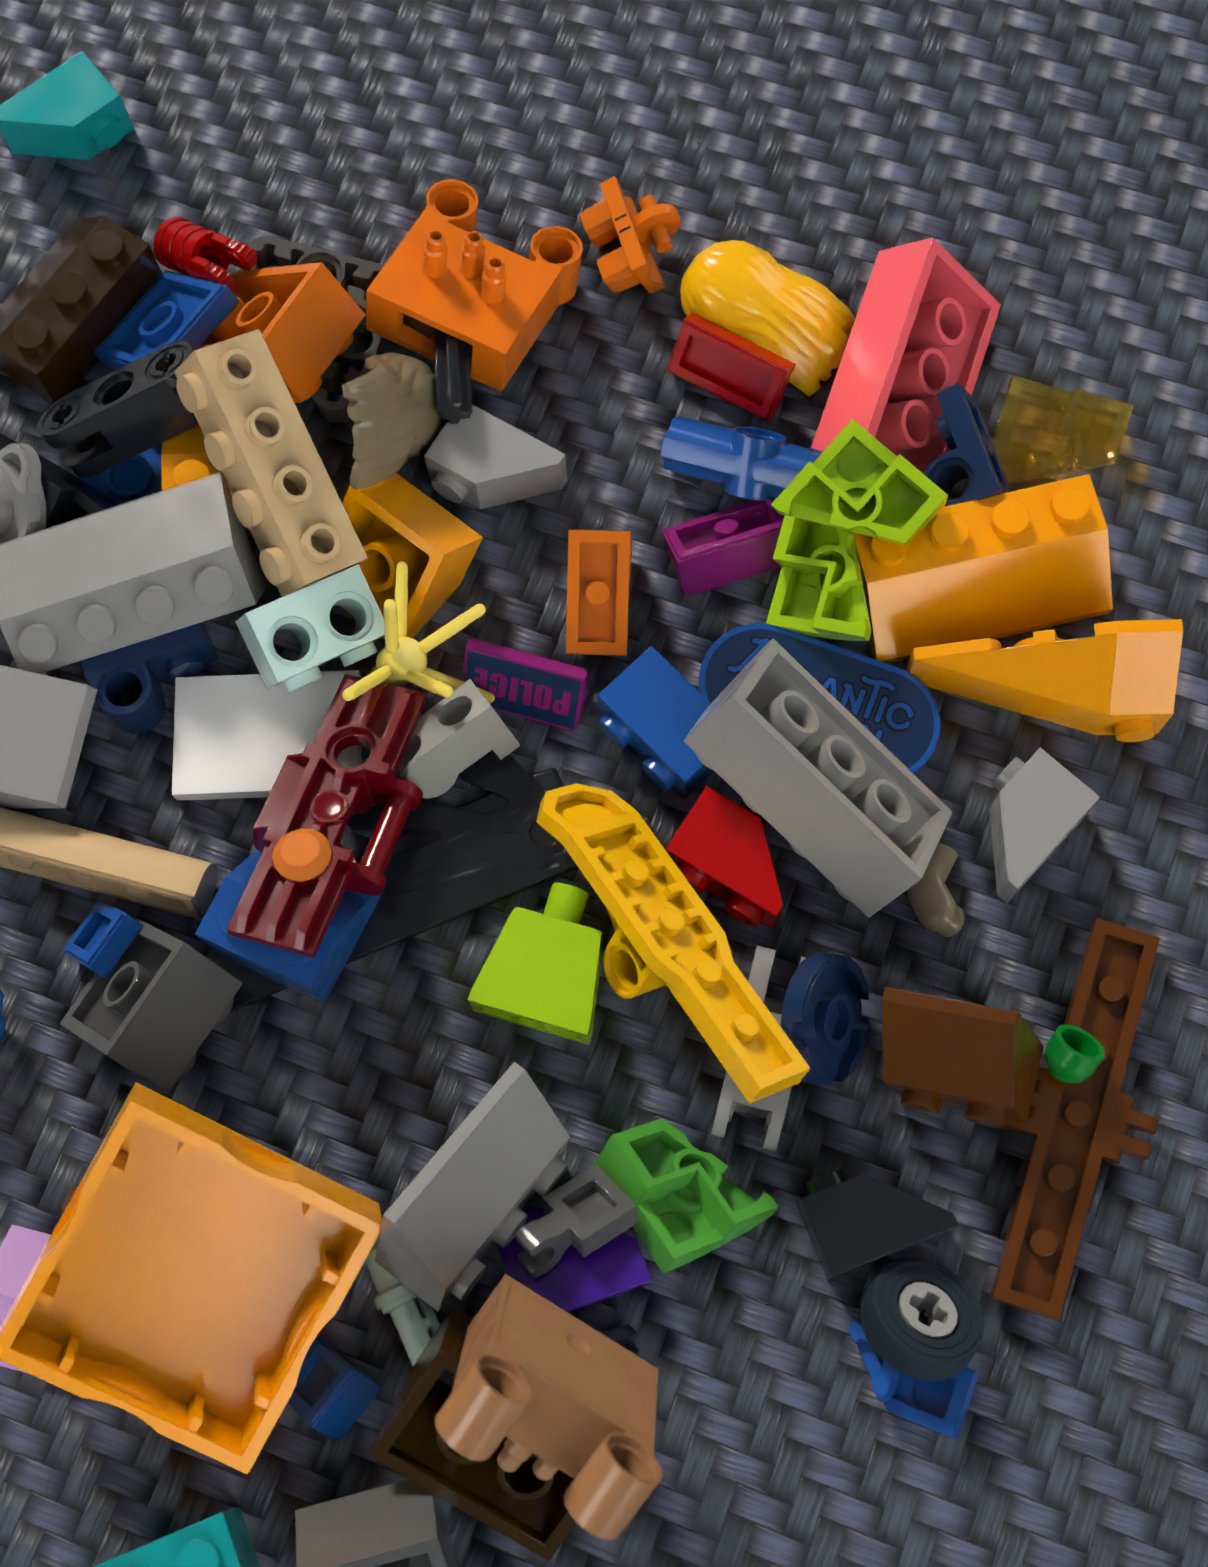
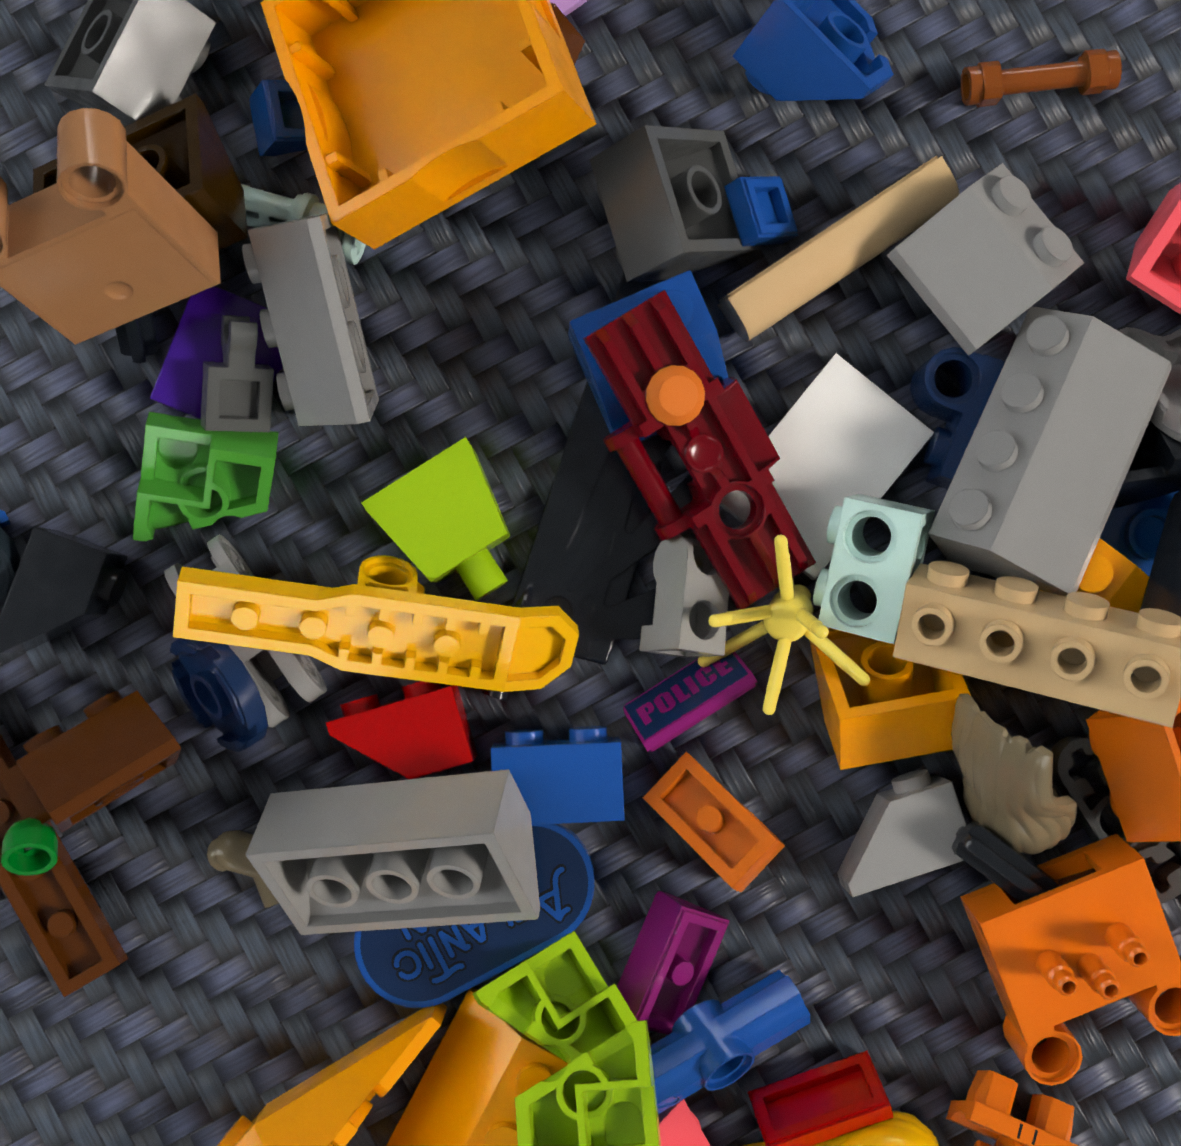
camera: 125 degrees right, 15 degrees up
light grey slope [989,747,1100,904] -> none

